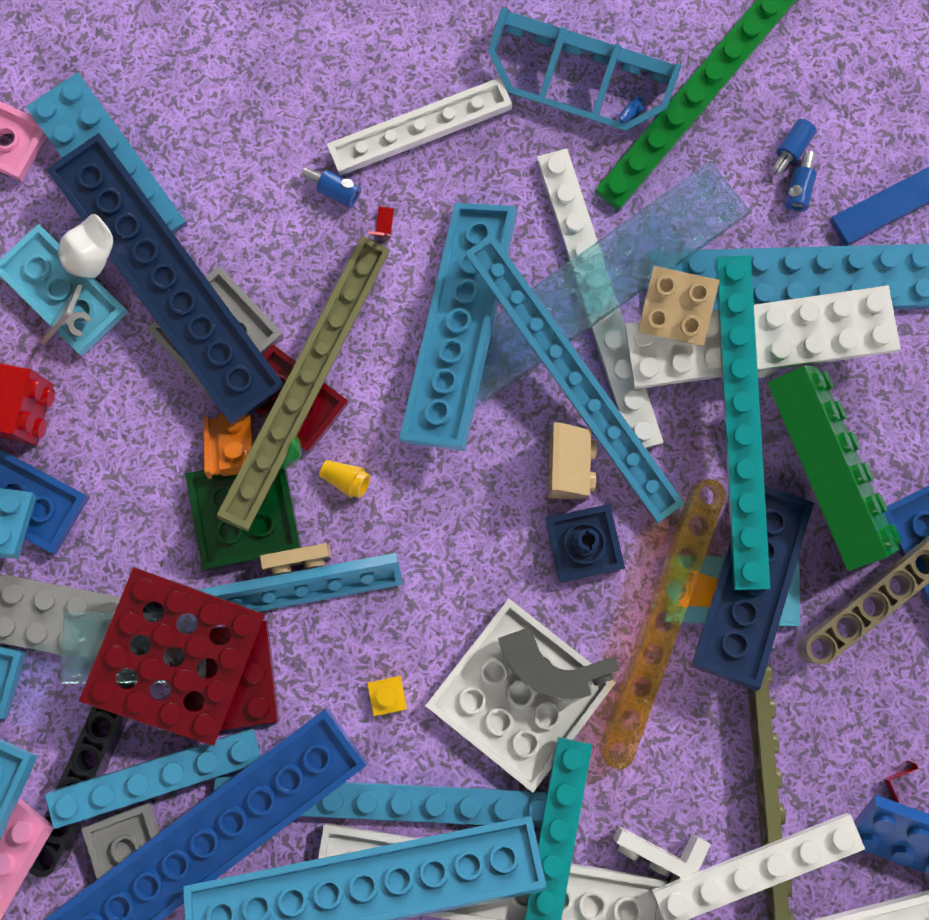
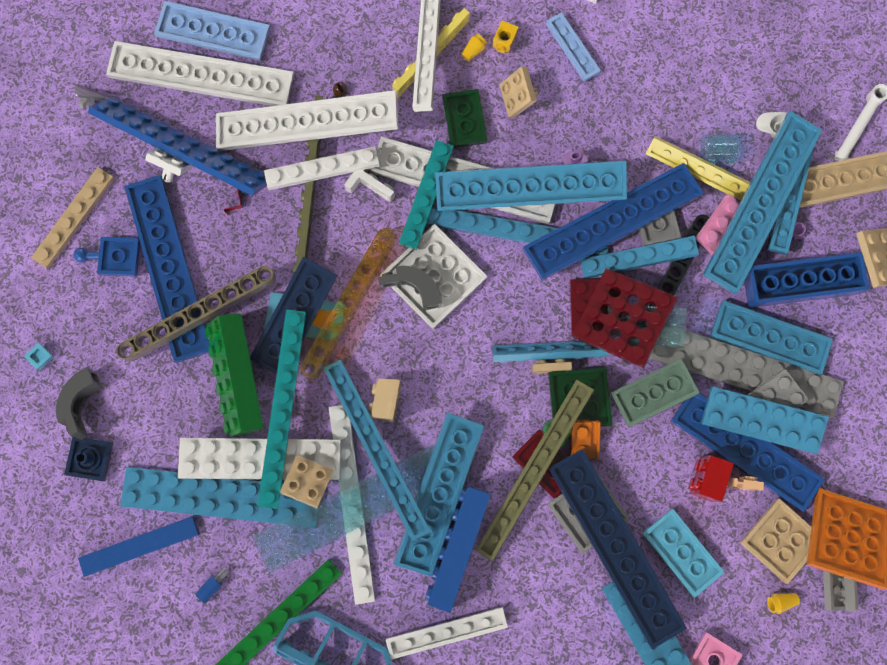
camera: 175 degrees left, 0 degrees up
light grey piece [40,283,92,345] -> none
white piece [58,214,113,278] -> none
blue piece [301,167,361,208] -> none
yellow cone [319,460,371,498] -> none
yellow plate [367,676,407,716] -> none
red piece [369,206,395,238] -> none
dark blue plate [545,504,625,583] -> none
blue helmet [619,96,645,123] -> none
blue piece [784,151,817,212] -> none
none -> blue brick [425,487,491,613]
none -> sand green plate [611,359,700,428]

